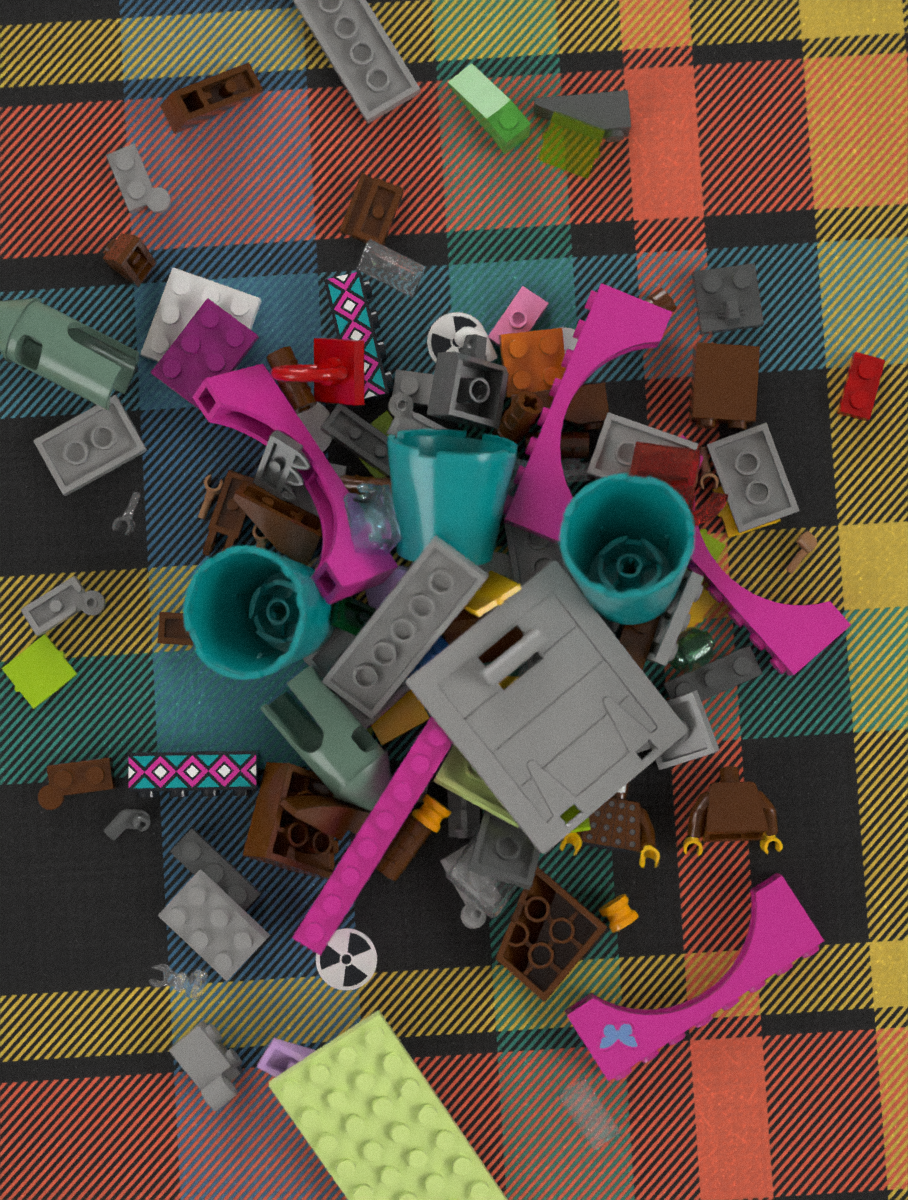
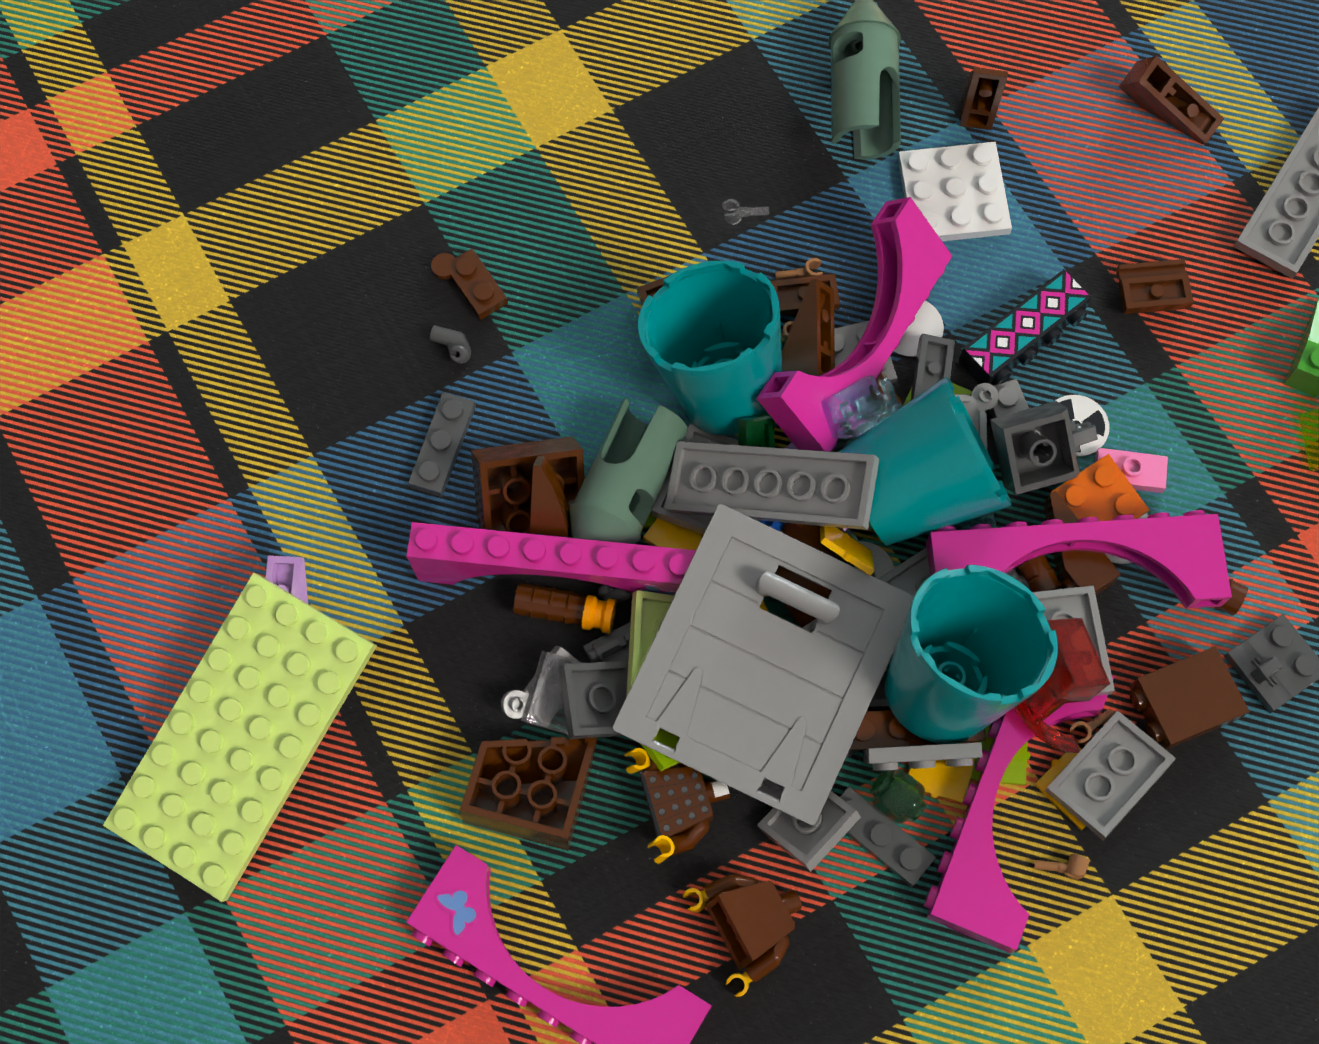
camera: 65 degrees right, 15 degrees down
lime piece [2,634,78,709] -> none
light grey hinge [20,576,105,637] -> none
light grey plate [33,395,148,496] -> none
light grey hinge [106,143,171,215] -> none
brick [128,750,260,798] -> none
clear piece [148,964,208,1001] -> none
magenta plate [150,298,259,412] -> none
light grey plate [158,869,270,981] -> none
light grey hinge [169,1020,243,1111] -> none
dark grey plate [253,430,311,502] -> none
reddish brown axle [266,346,317,414] -> none
red tile [271,338,364,405] -> none
white sticker [316,928,377,990] -> none
clear plate [357,239,426,297] -> none
white arm [454,327,498,362] -> none
reddish brown axle [492,391,543,444] -> none
clear plate [558,1076,621,1151] -> none
light orange wheel [599,894,639,933] -> none
red plate [837,352,885,421] -> none

